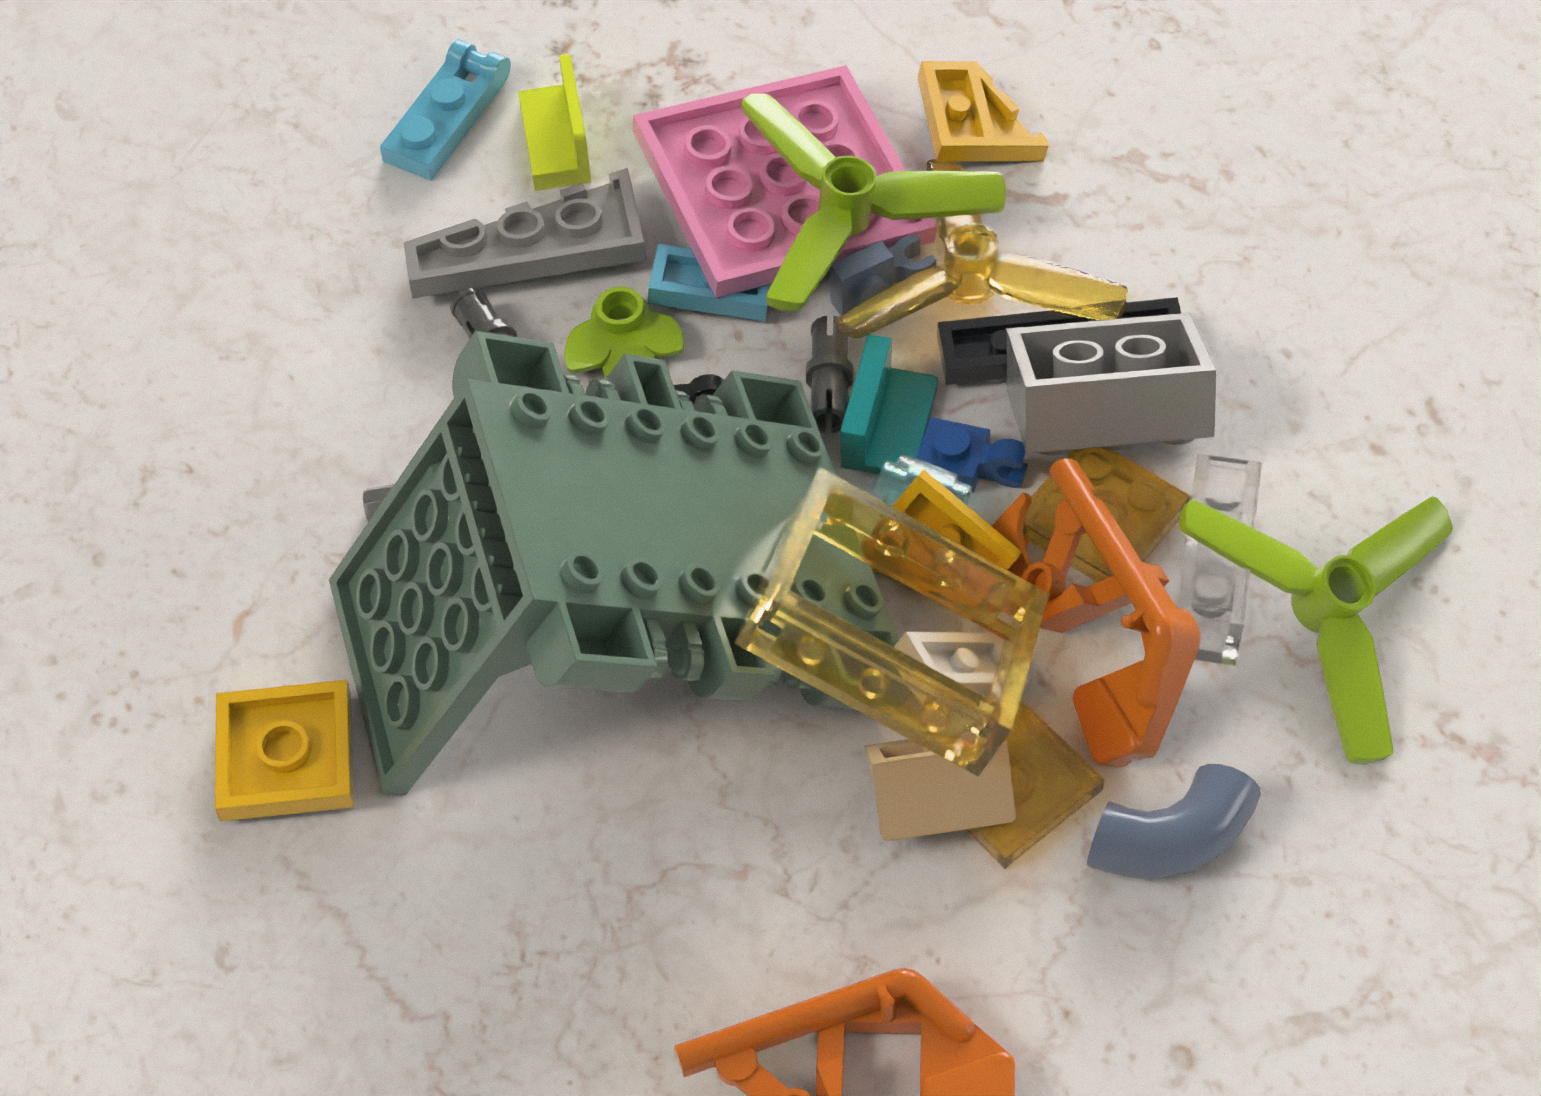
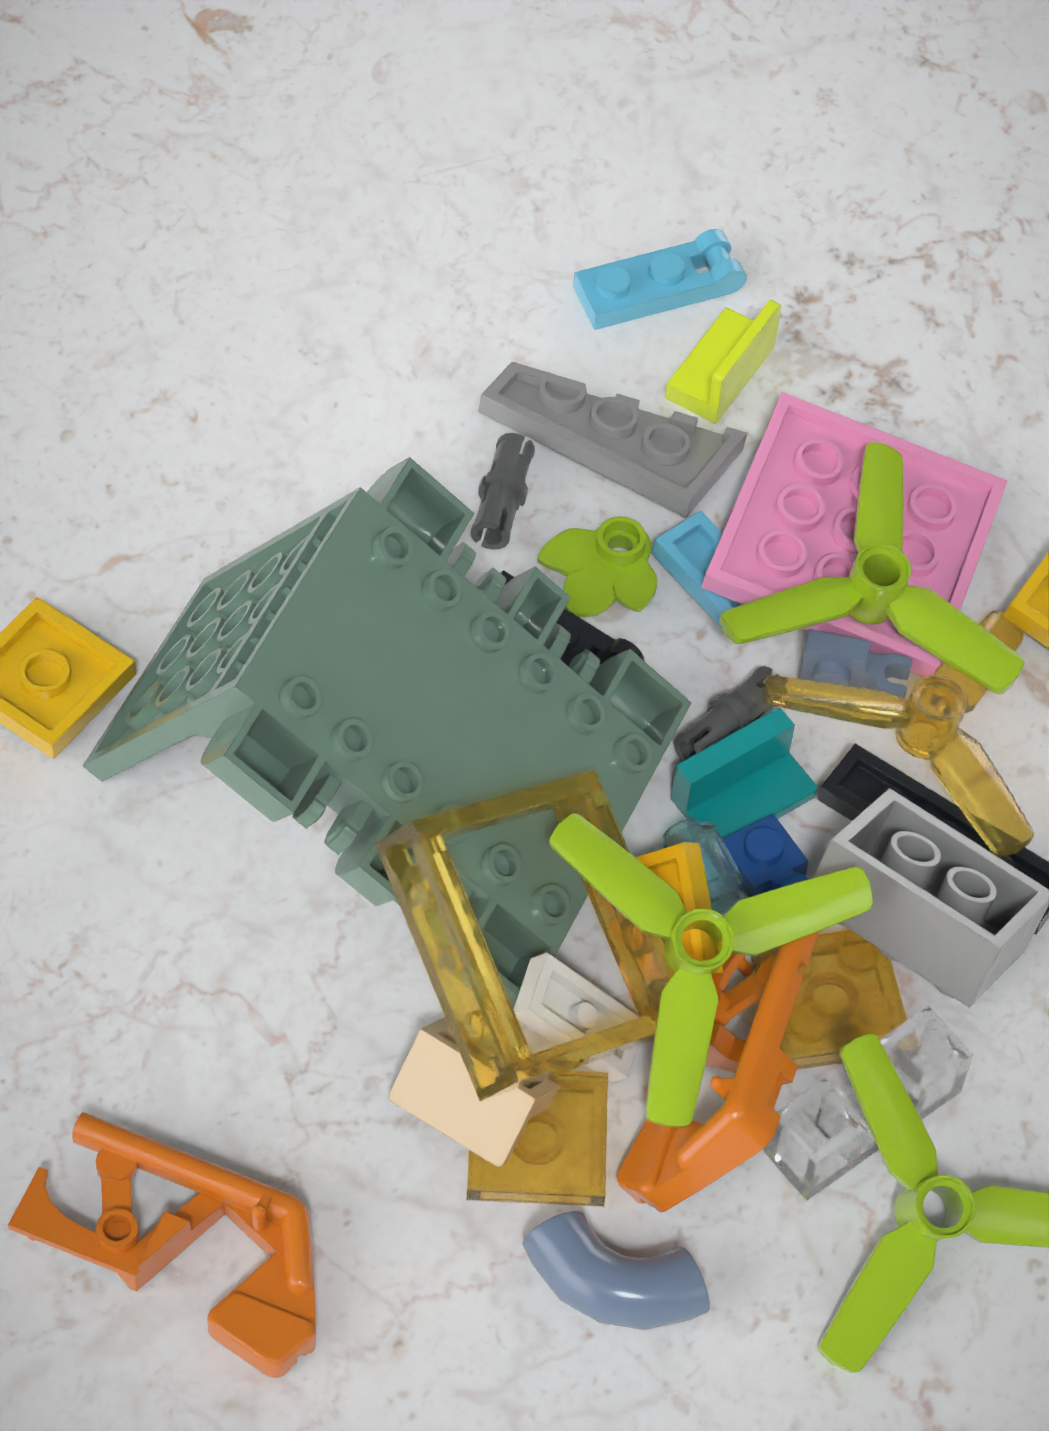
camera: 35 degrees right, 0 degrees up
none -> lime piece [549,813,873,1128]

